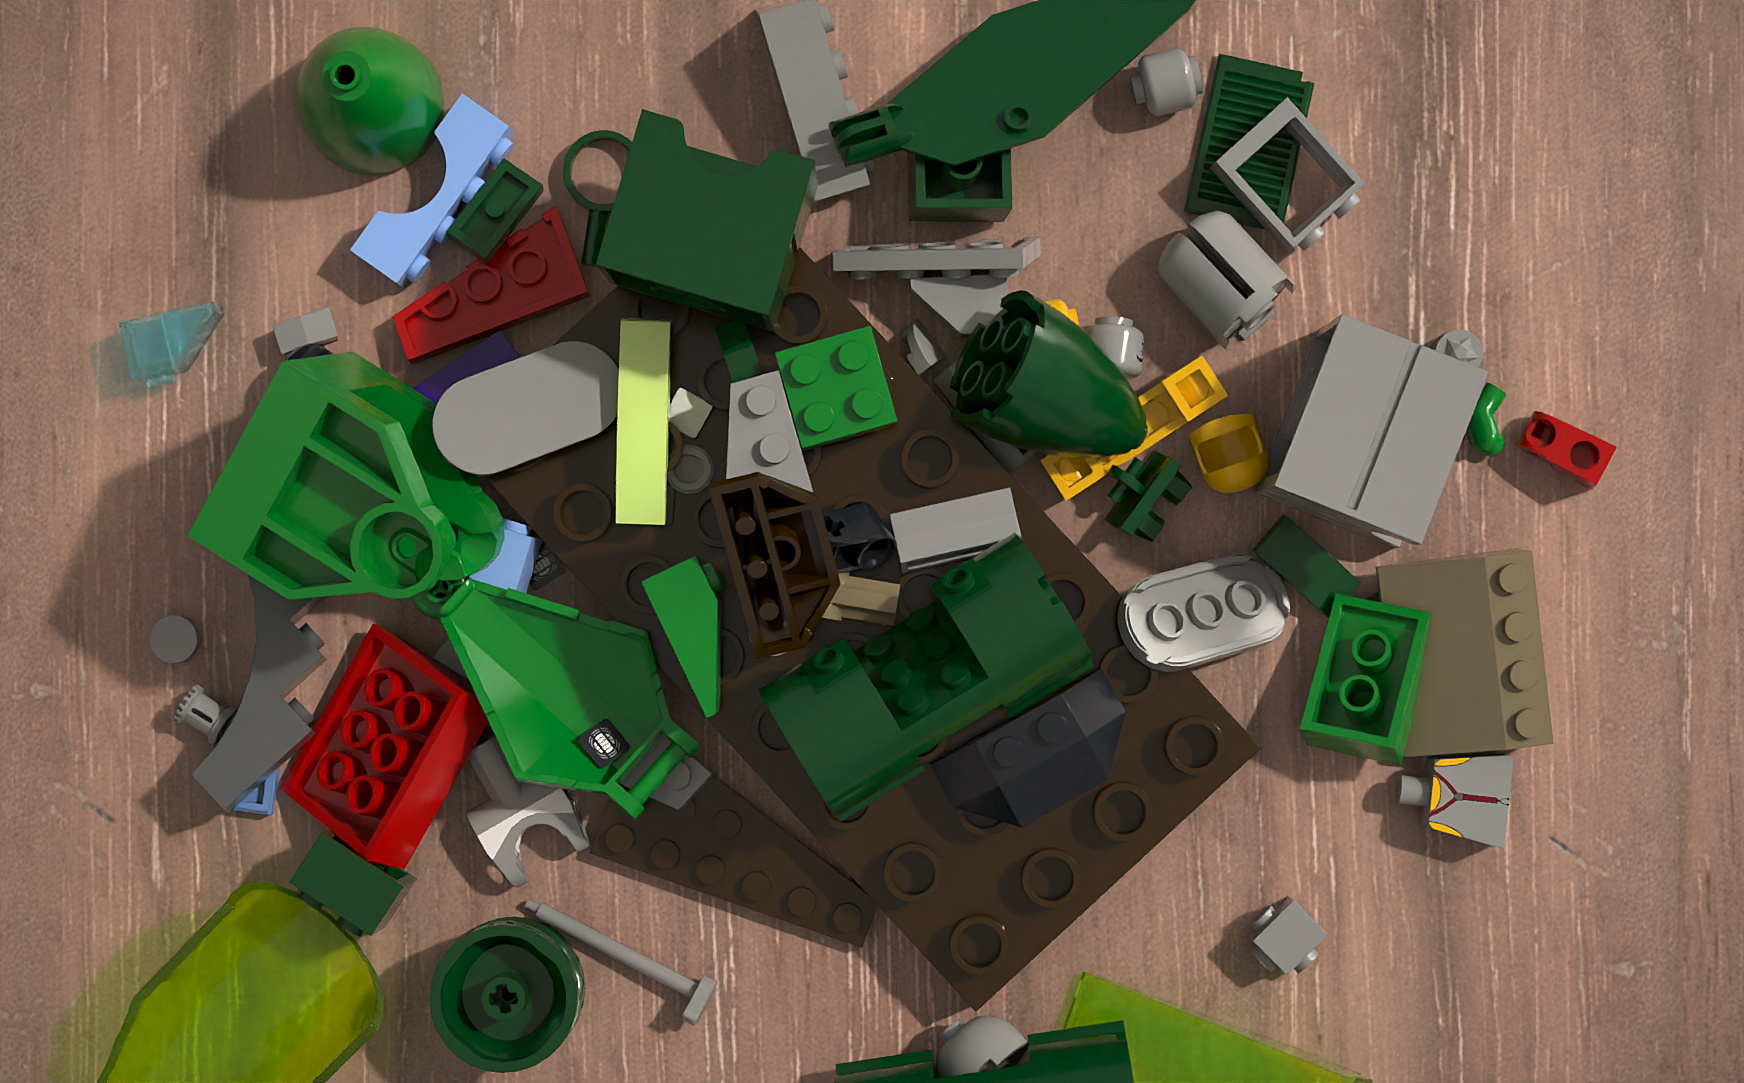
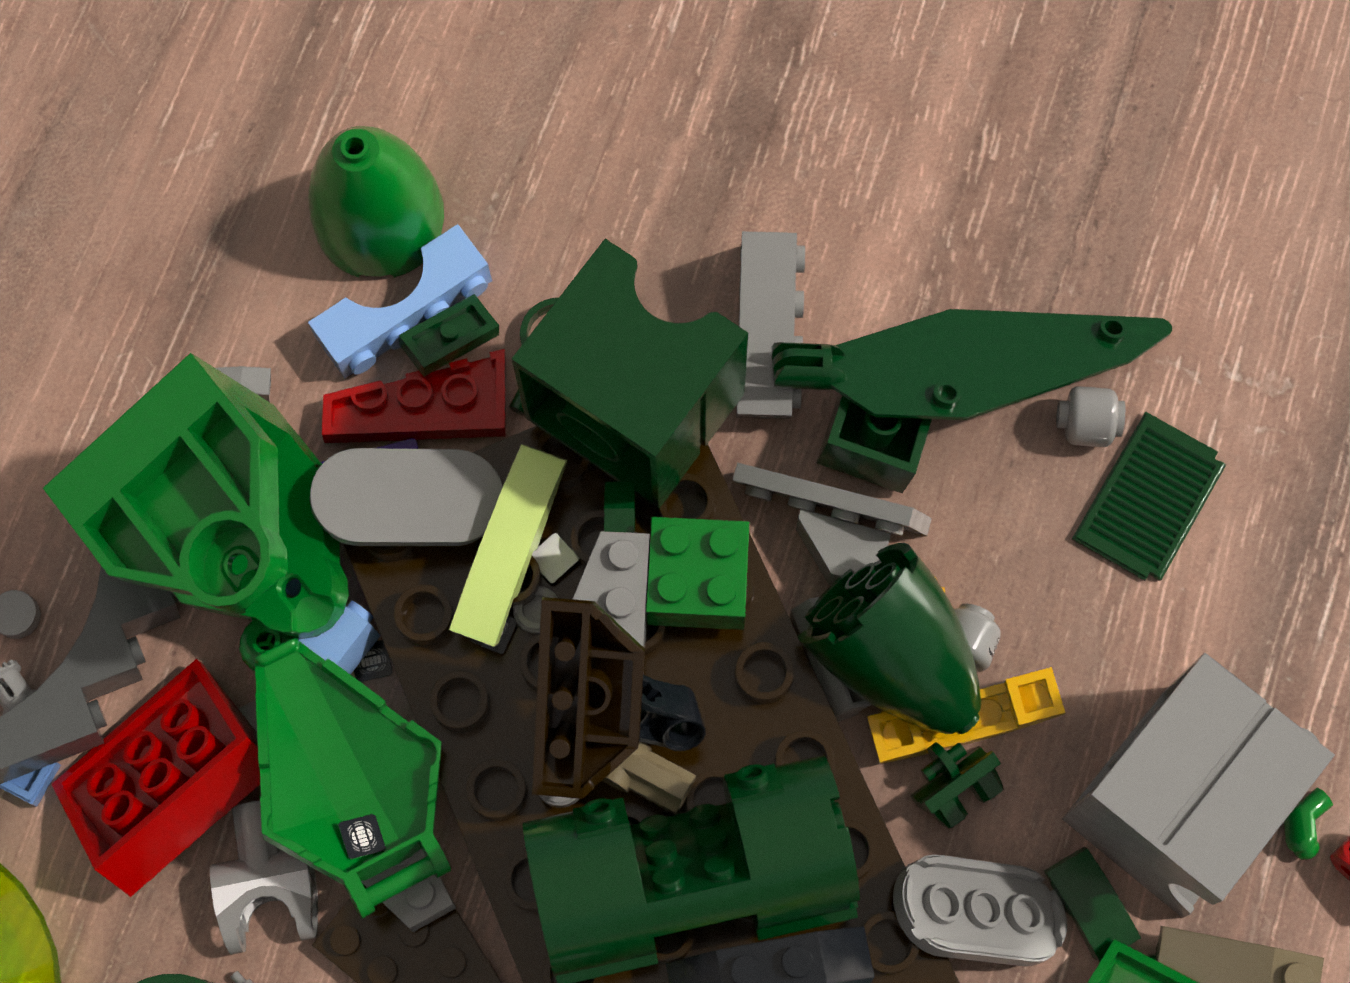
camera: 20 degrees right, 15 degrees down
clear light blue slope [119,301,224,388] -> none
dark green brick [289,830,417,937] -> none
green slope [641,556,725,718] -> none
light grey piece [890,488,1022,573] -> none
light grey tile [902,318,946,375] -> none
light grey cylinder [1158,211,1297,351] -> none
yellow helmet [1189,413,1270,494] -> none
light grey window [1210,97,1365,253] -> none

